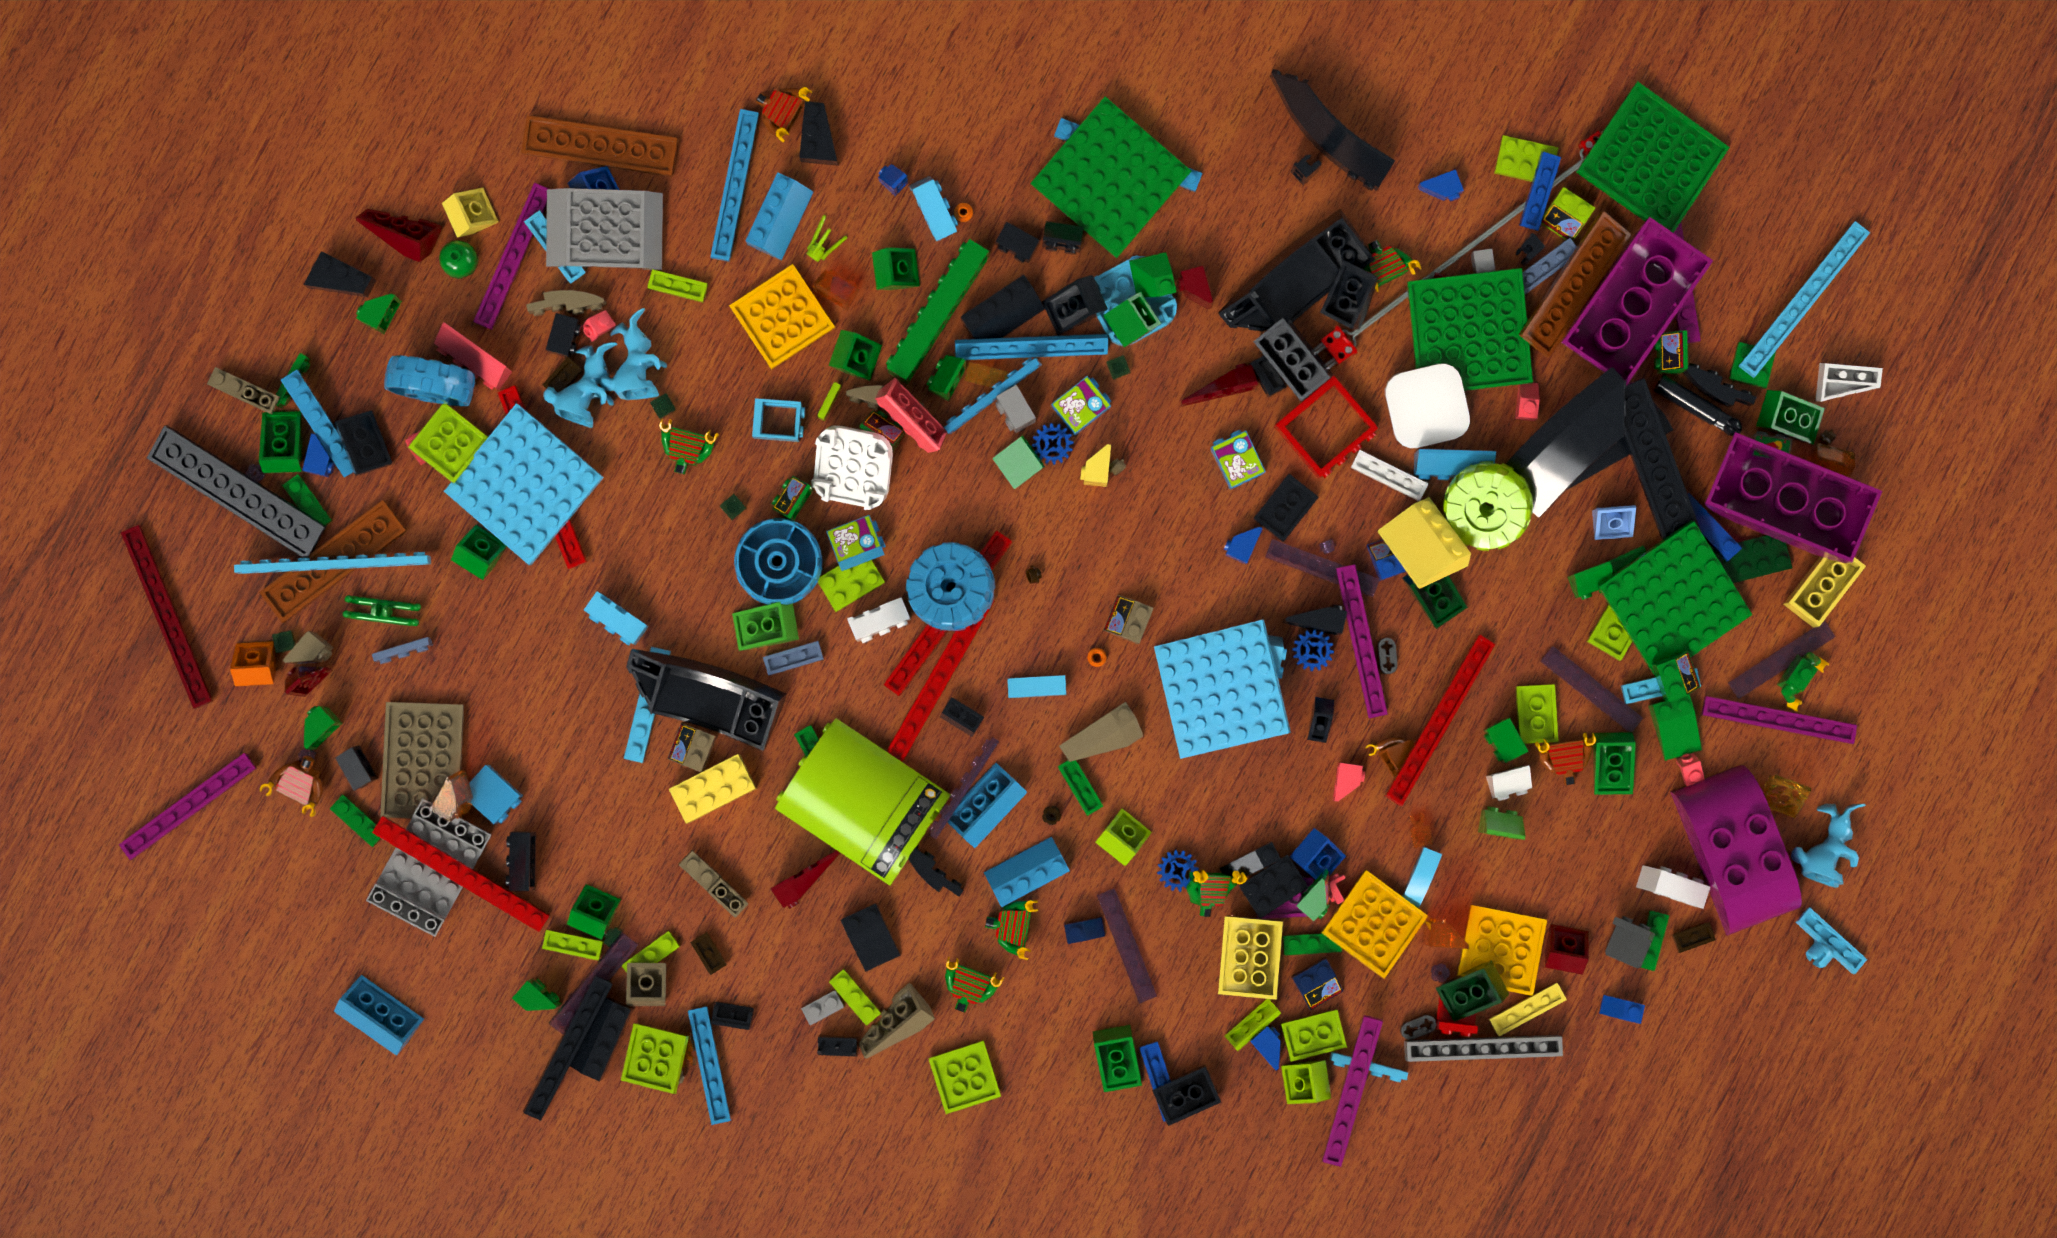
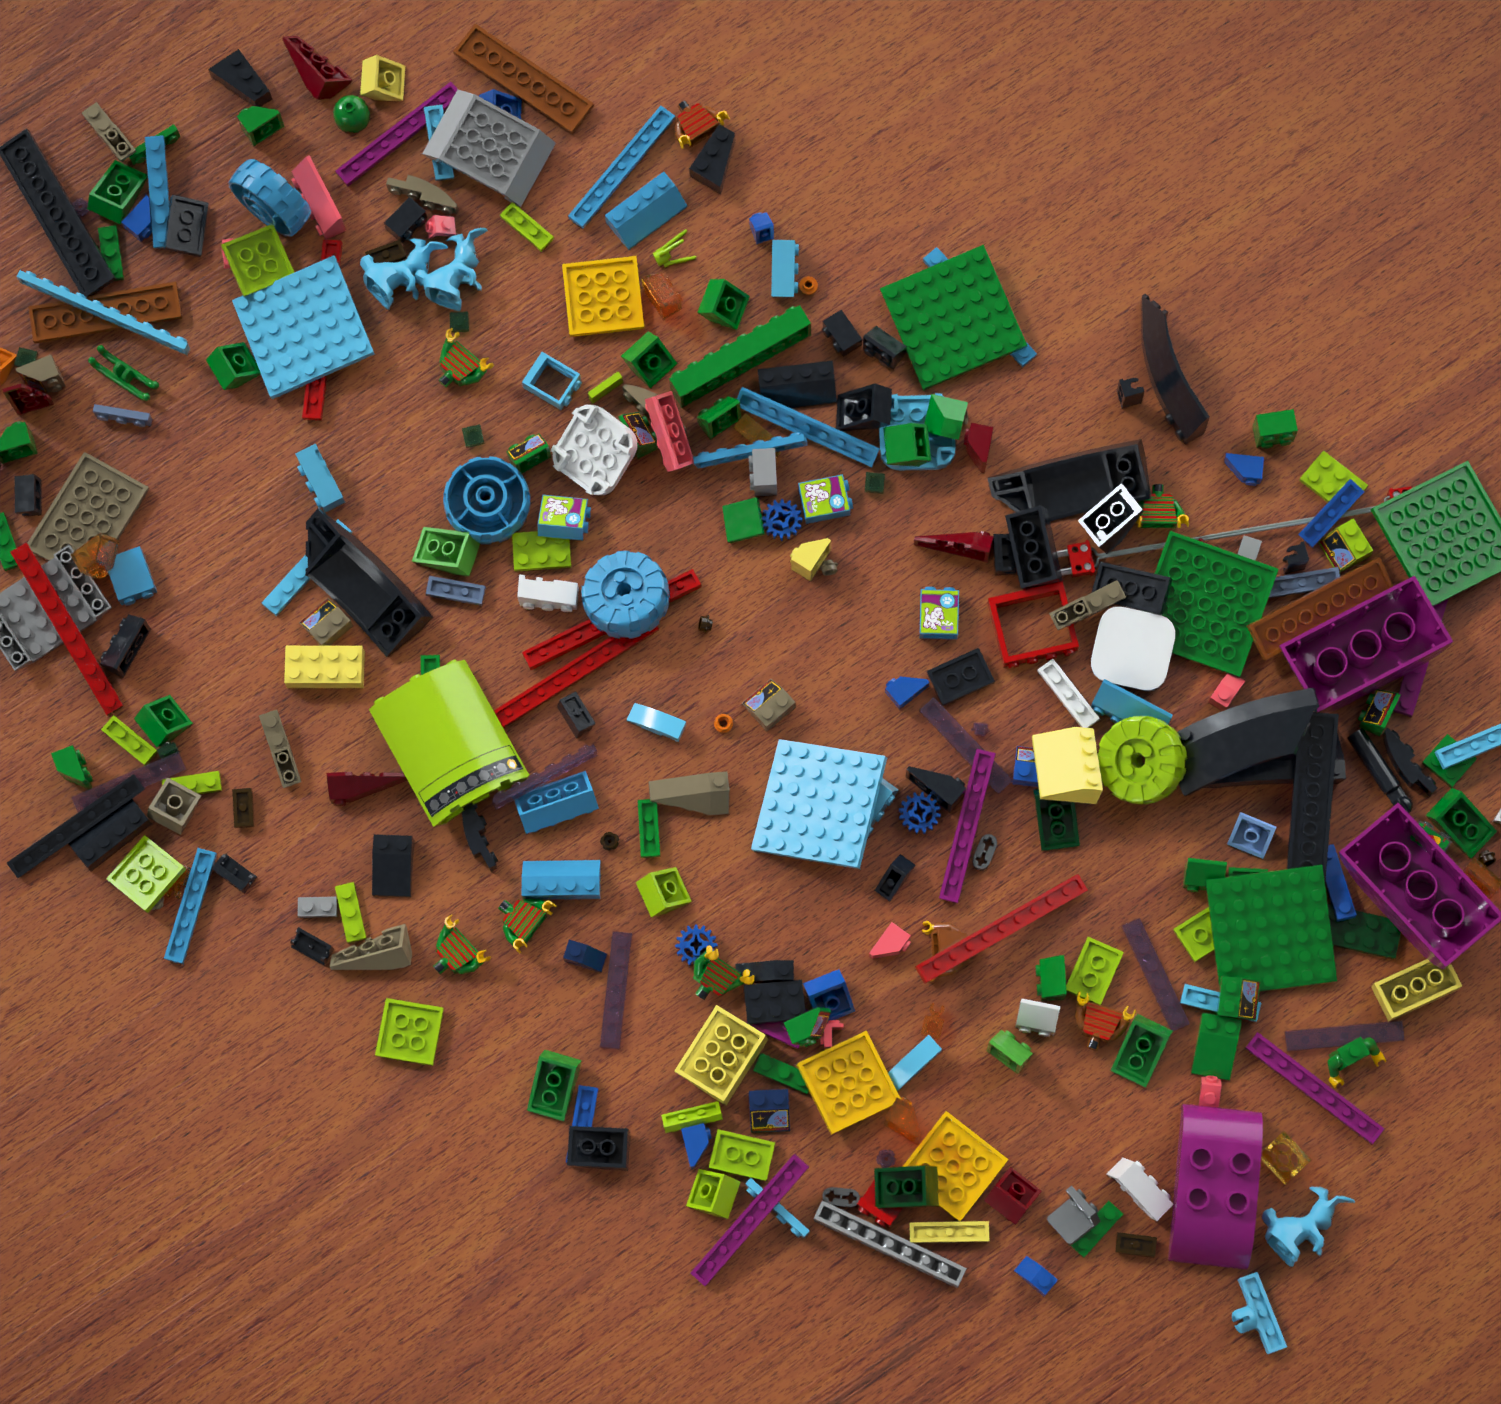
camera: 35 degrees right, 10 degrees down
none -> dark tan slope [1049,580,1126,630]
none -> black plate [1091,562,1172,615]
none -> green brick [1252,409,1298,449]

